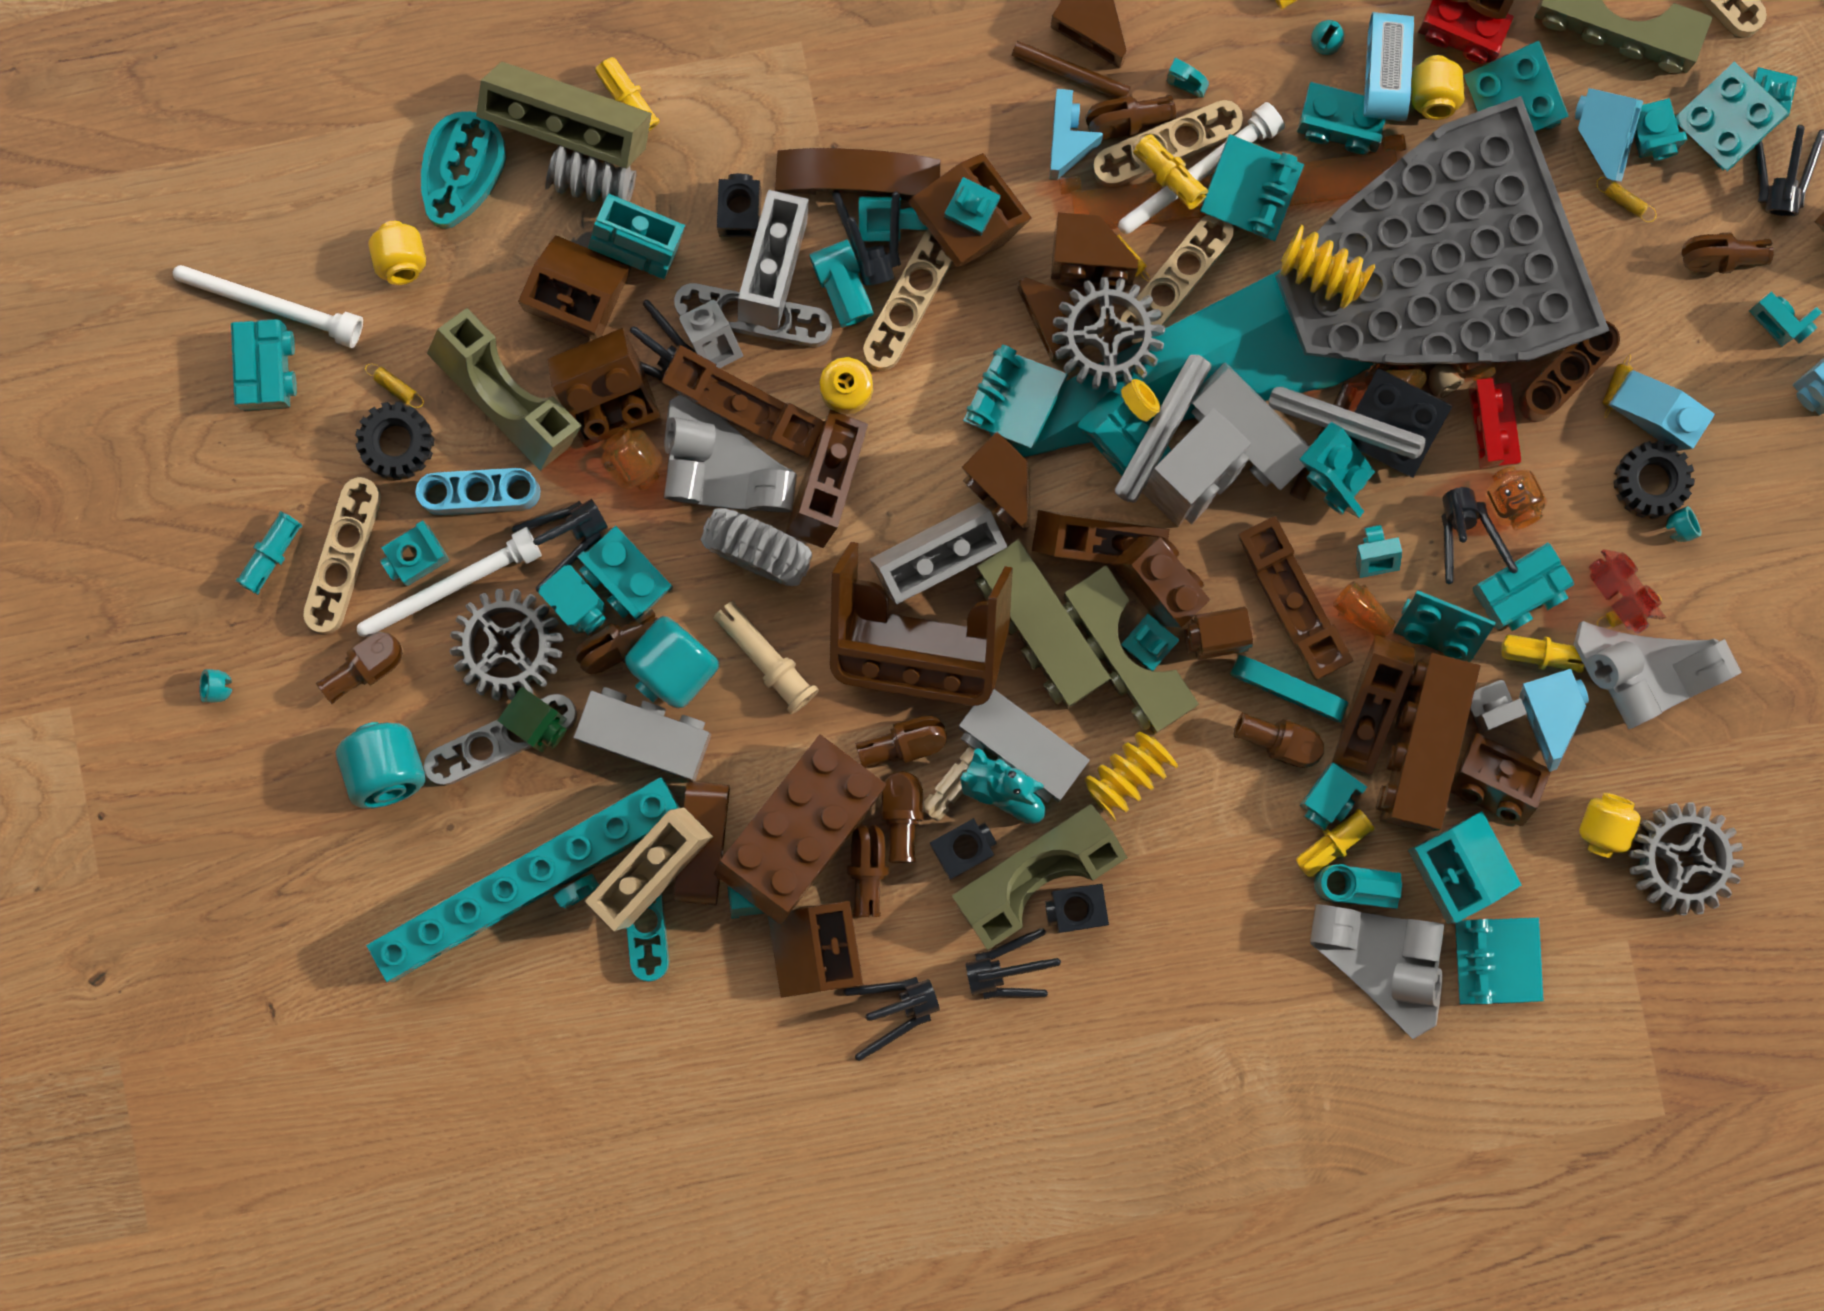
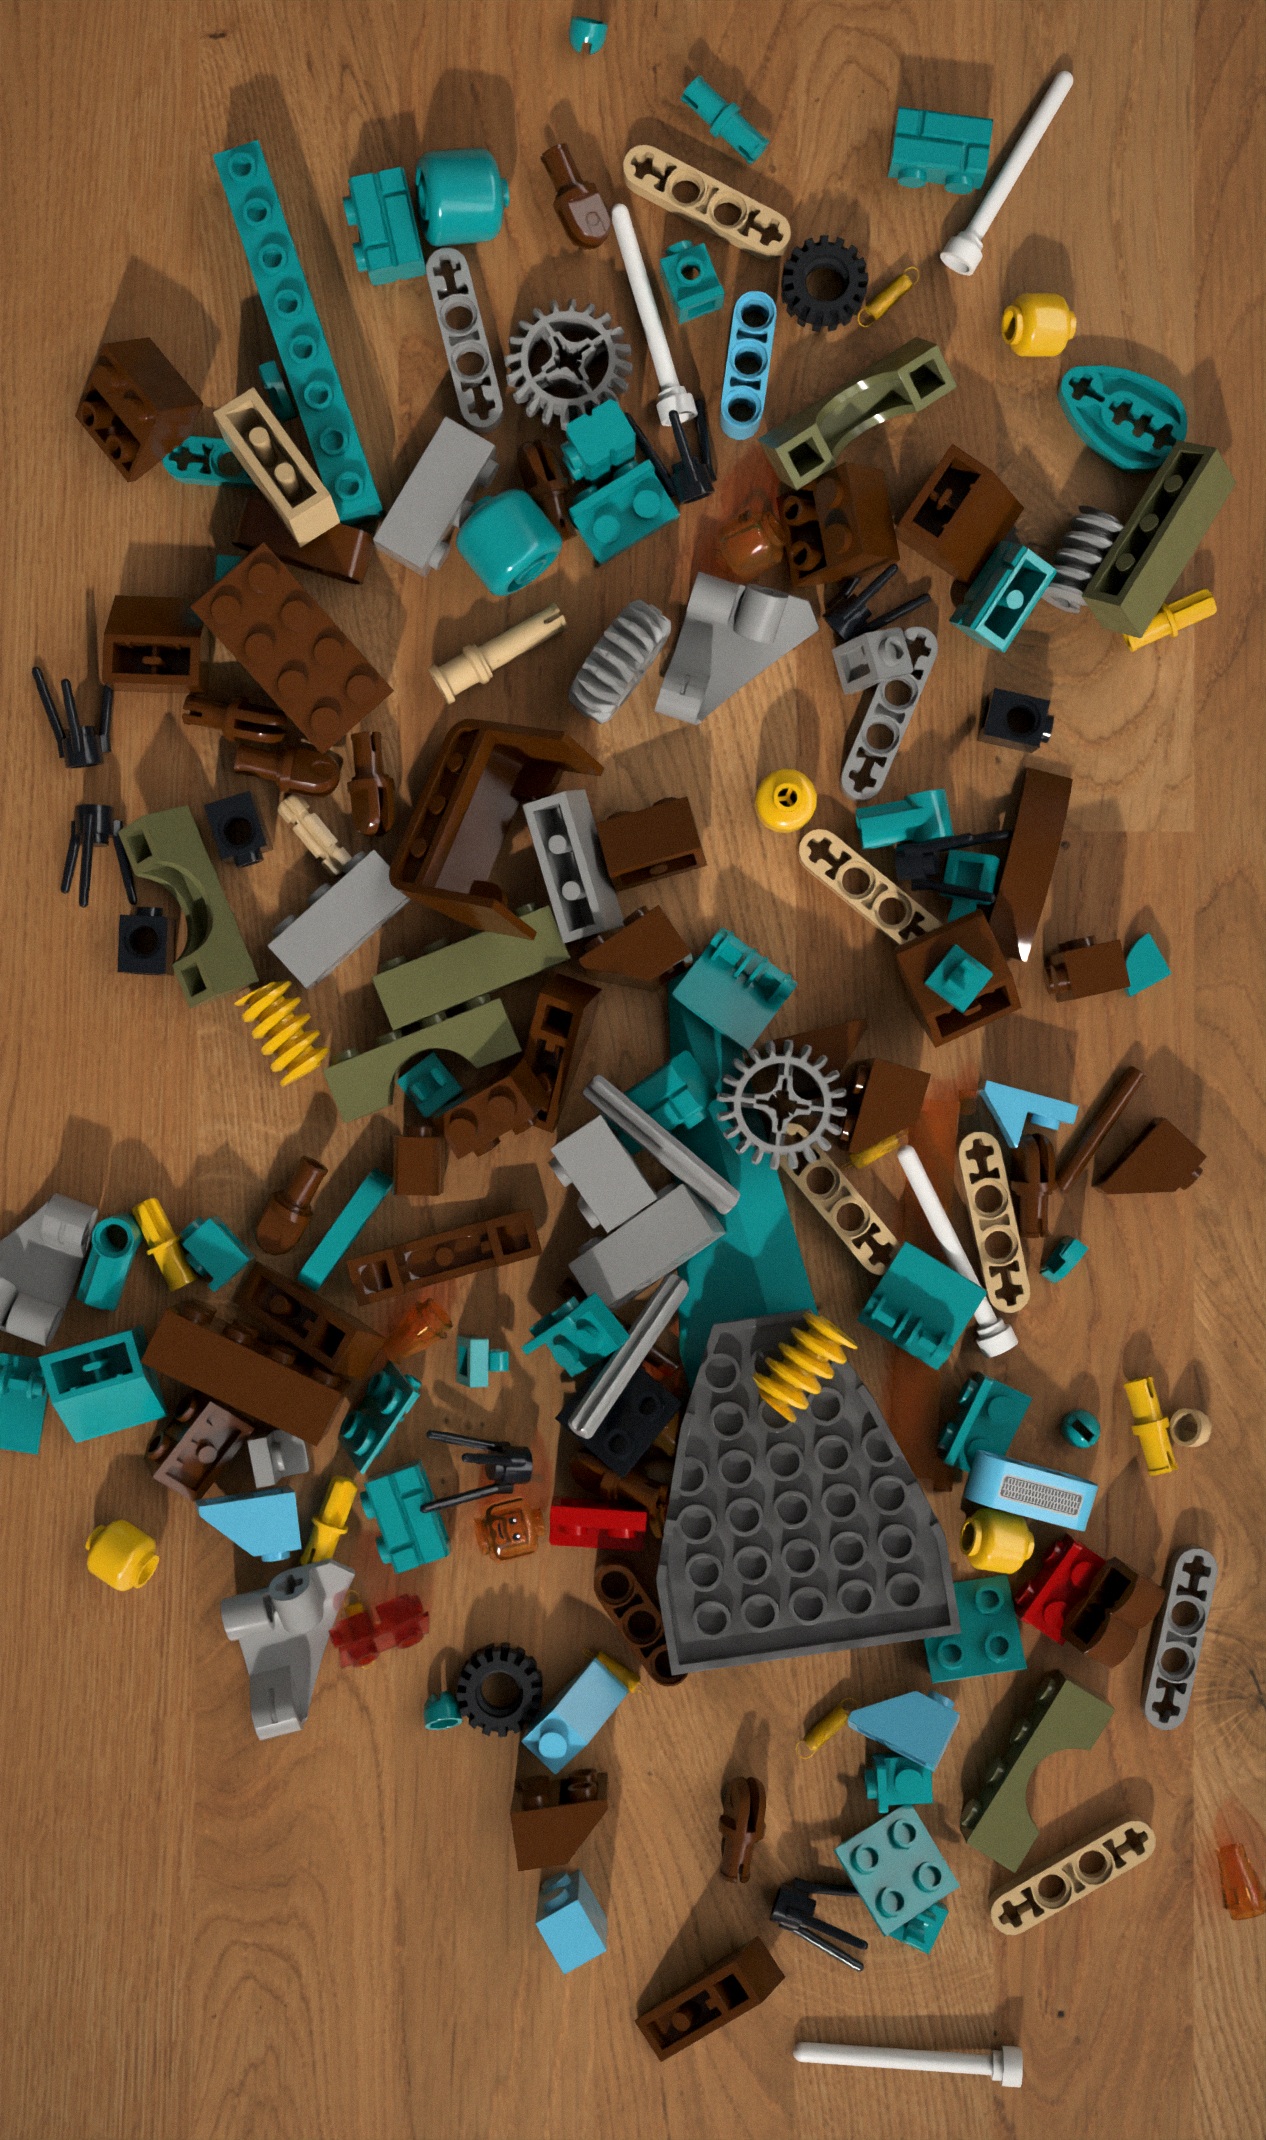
camera: 105 degrees right, 5 degrees up
dark green slope [497,687,567,753] -> none
reddish brown slope [660,345,824,458] -> none
light grey brick [738,190,808,330] -> none
reddish brown slope [785,409,868,548] -> none
teal animal [960,748,1045,824] -> none
yellow tile [1121,379,1160,422] -> none
yellow pin [1133,134,1208,210] -> none
light grey gear [1628,802,1744,916] -> none
teal bracket [1749,291,1822,347] -> none
none -> reddish brown slope [75,337,204,482]
none -> teal brick [342,167,426,286]
none -> reddish brown slope [510,1768,609,1871]
none -> reddish brown arm [569,1446,669,1514]
none -> reddish brown brick [595,796,708,892]
none -> reddish brown brick [1043,935,1131,1003]
none -> teal tile [1124,933,1172,997]

